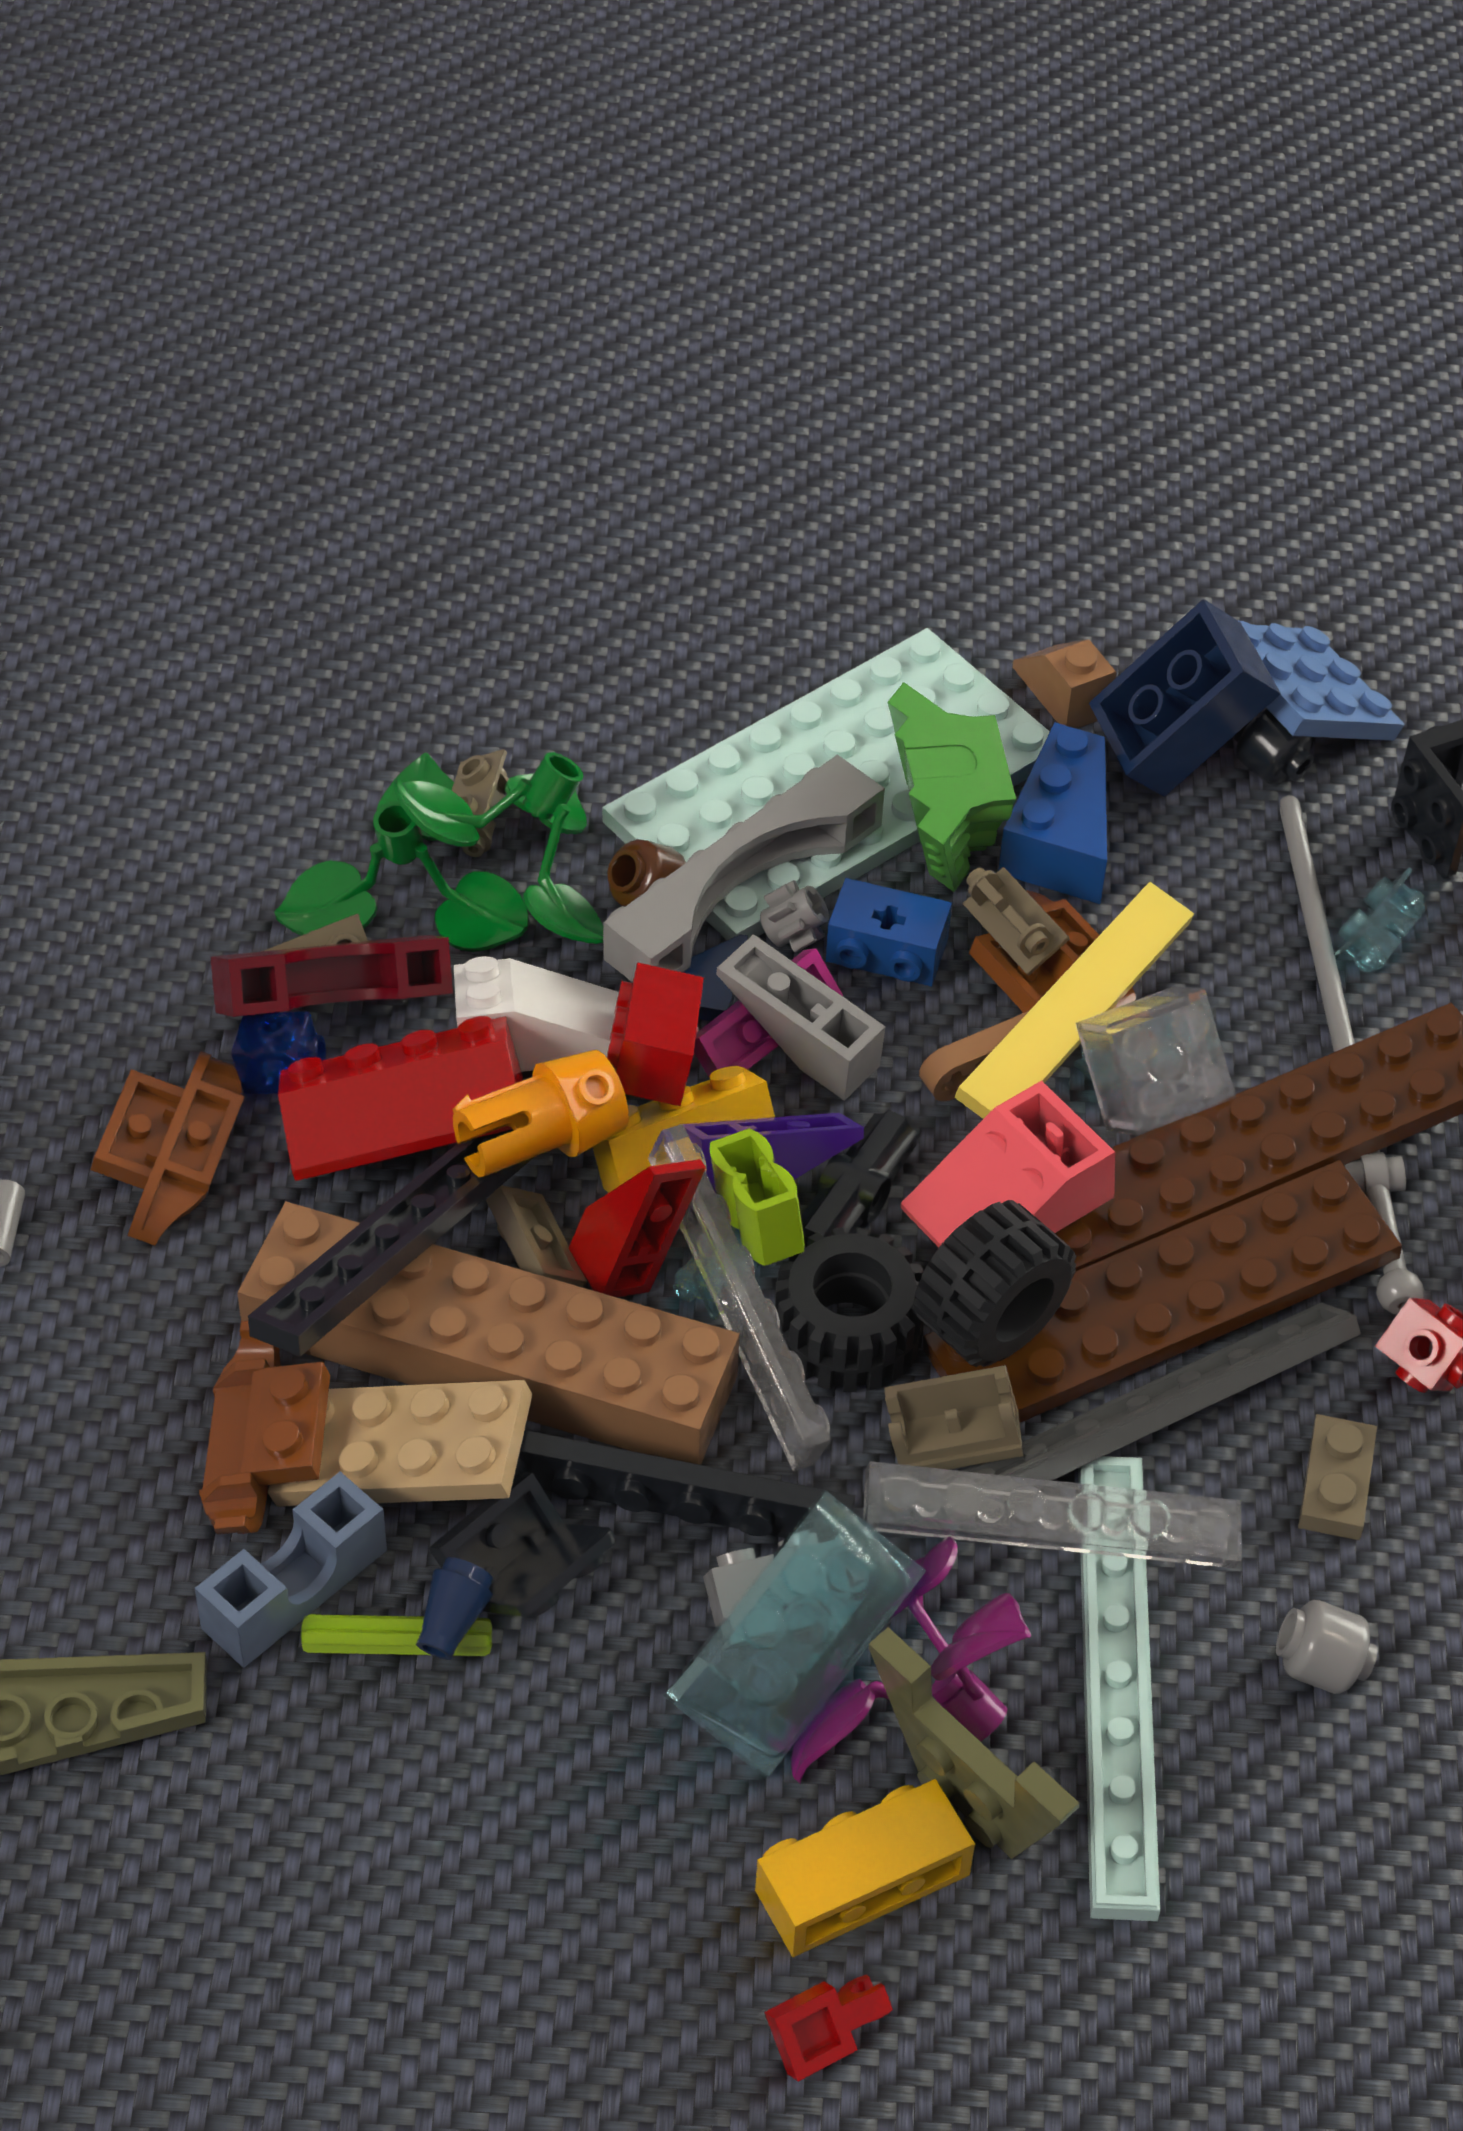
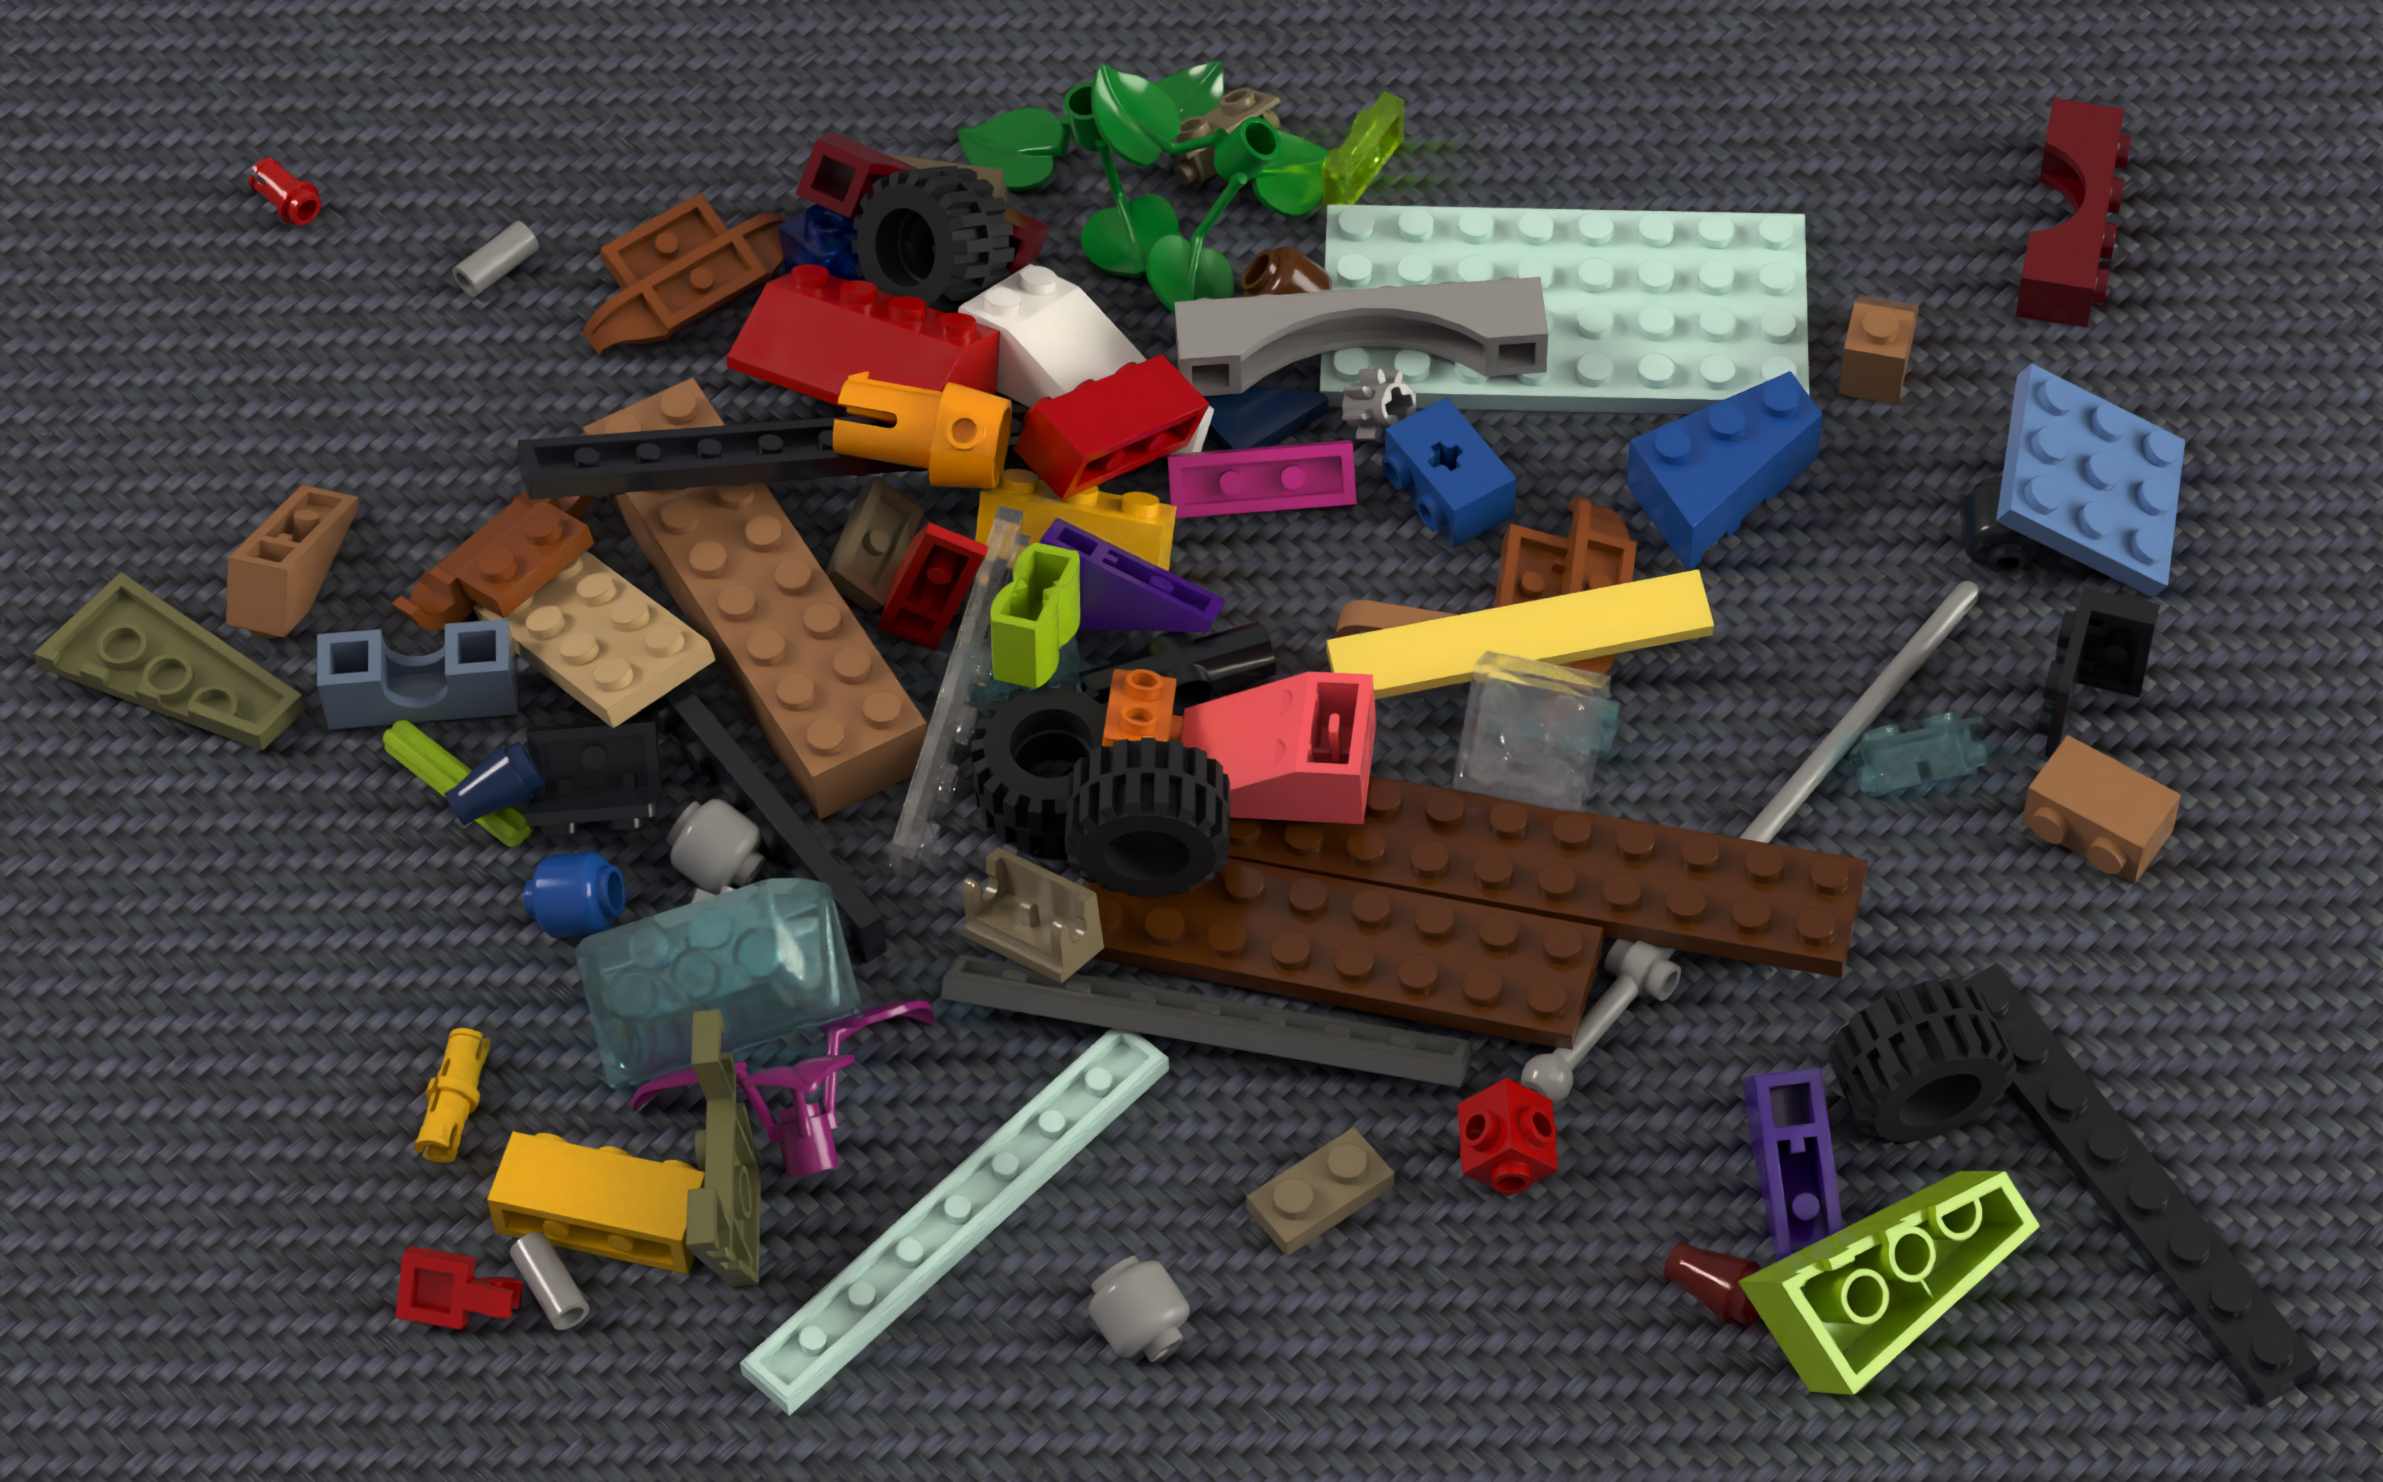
camera: 45 degrees right, 5 degrees up
light grey slope [716,934,886,1101] -> none
clear plate [863,1461,1242,1568] -> none
bright green slope [887,682,1016,892] -> none
dark tan hinge [962,867,1070,976] -> none
dark blue brick [1089,599,1281,797] -> none
none -> medium nougat slope [226,485,359,638]
none -> yellow pin [414,1028,491,1163]
none -> light grey axle [510,1232,590,1330]
none -> blue head [524,852,626,938]
none -> light grey head [666,799,766,895]
none -> black tyre [852,166,1015,313]
none -> orange bracket [1102,669,1183,747]
none -> clear neon green plate [1320,91,1405,208]
none -> dark red arch [2015,98,2132,328]

